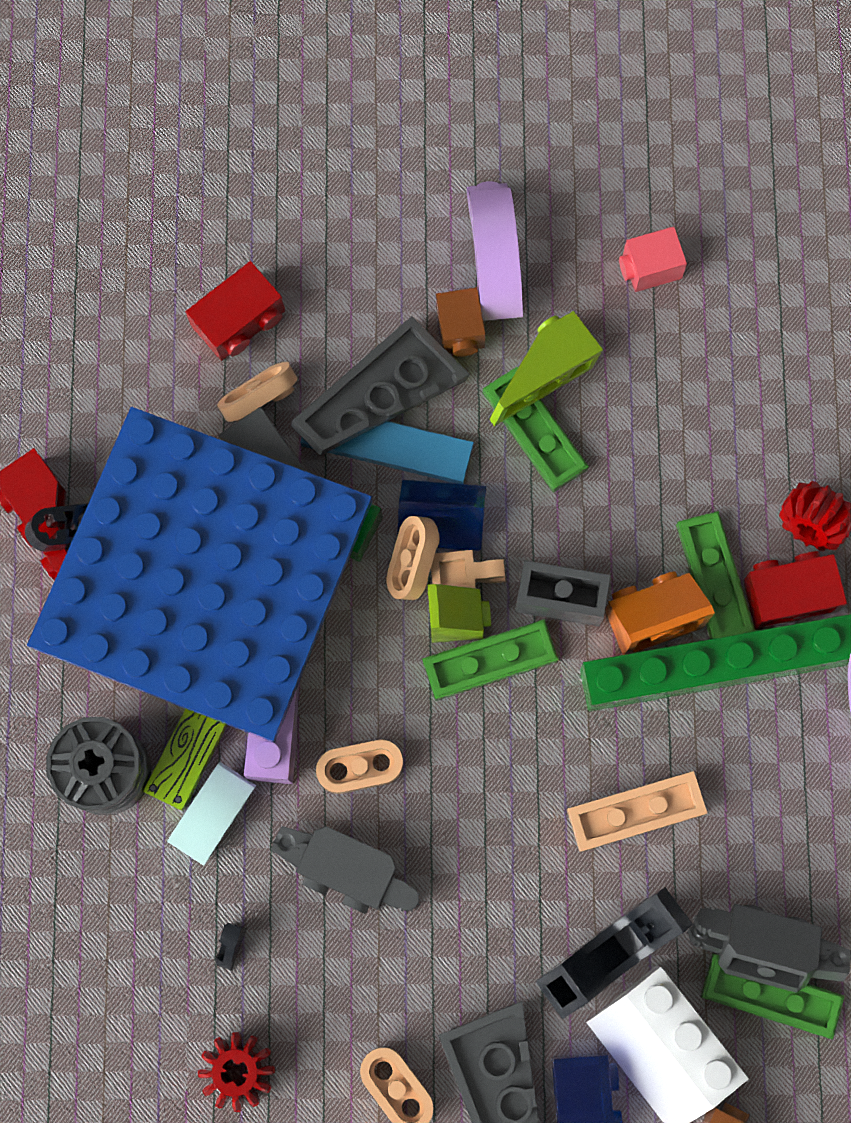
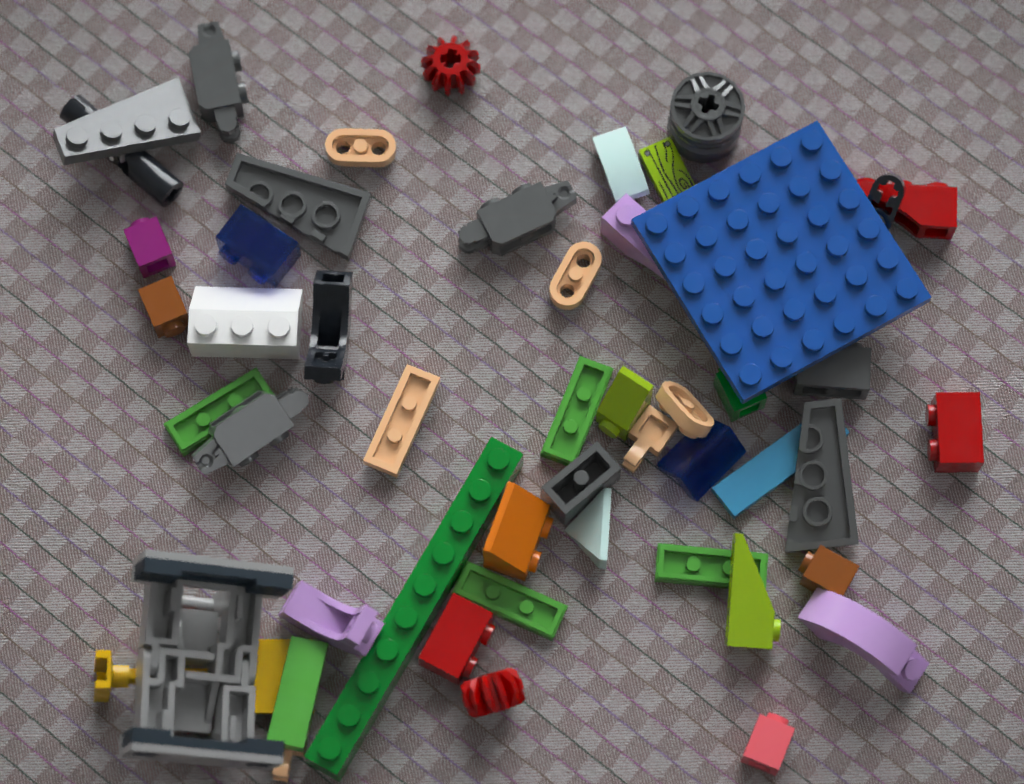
camera: 125 degrees right, 5 degrees down
black tile [215,923,247,971] -> none
light nougat plate [217,362,297,422] -> none
none -> light aqua slope [565,488,612,569]

